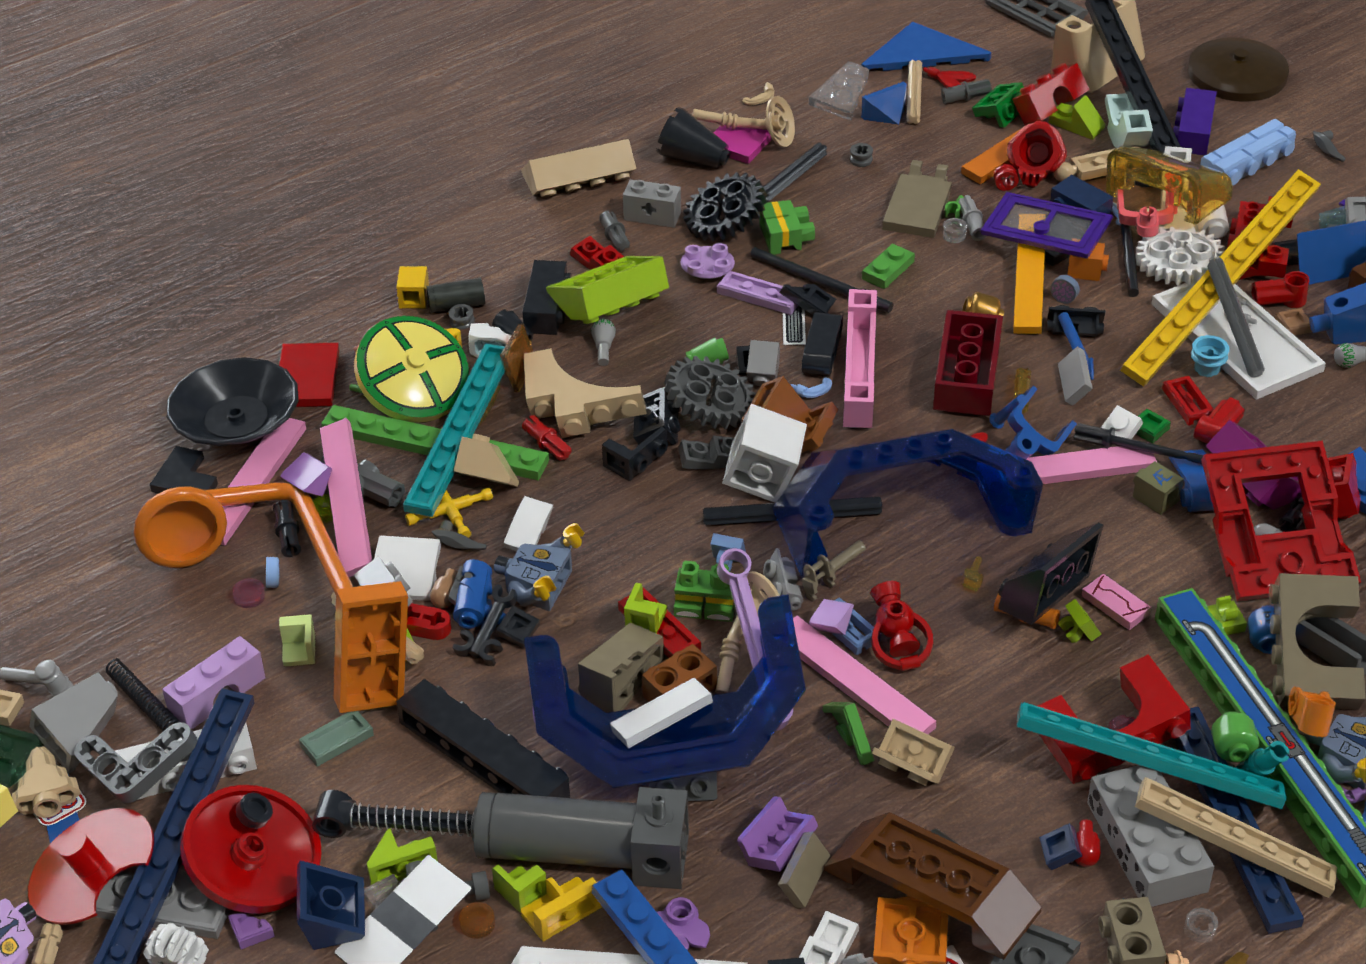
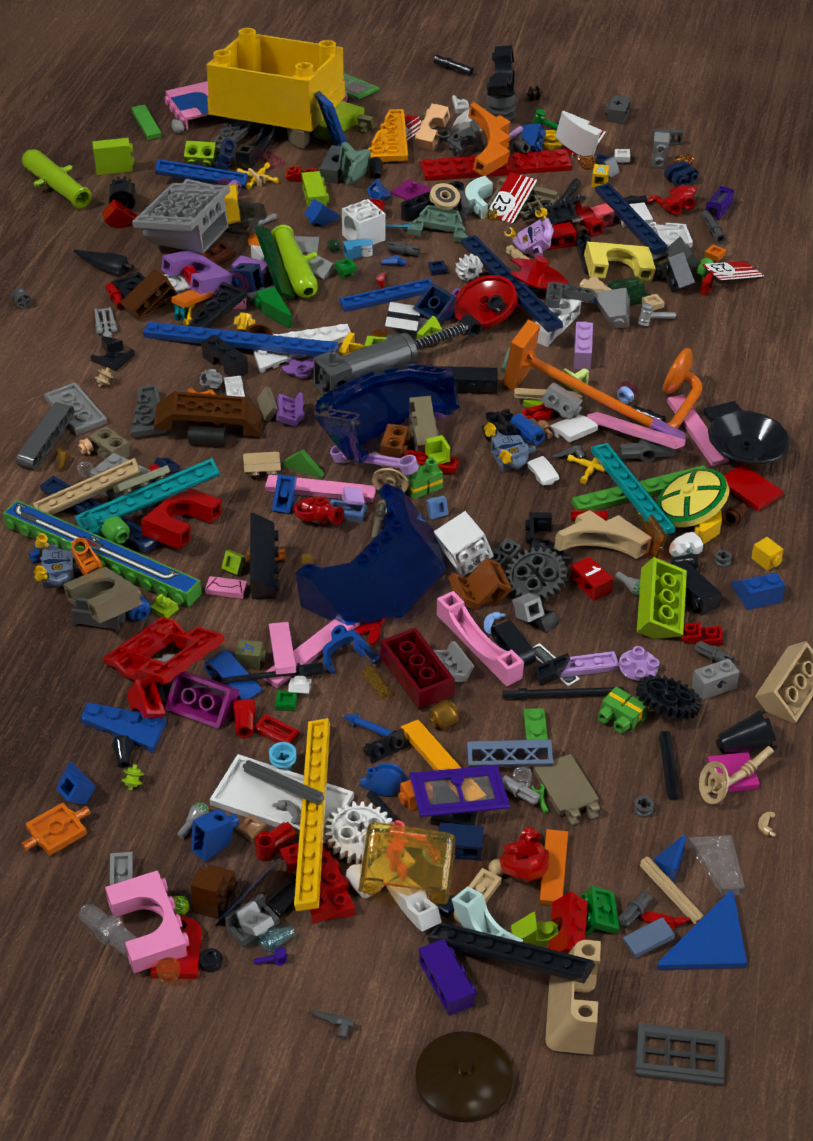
camera: 140 degrees right, 0 degrees up
black piece [106,658,180,732] -> none
pearl dark grey pin [426,277,485,313] -> none
tan slope [454,434,519,487] -> none
white tile [610,678,713,748] -> none
bright green cone [685,337,729,364] -> none
sand blue tile [1050,275,1080,304] -> none
light grey tile [1058,346,1093,406] -> none
light blue brick [1199,119,1296,190] -> none
none -> olive plate [113,465,170,495]
none -> bright pink tile [269,622,296,675]
none -> blue slope [272,474,297,513]
none -> blue hat [359,763,410,796]
none -> light grey bracket [433,641,474,682]
none -> sand blue fence [466,740,553,767]
none -> red brick [570,556,614,601]
none -> sand blue tile [623,917,675,959]
none -> blue slope [731,573,785,610]

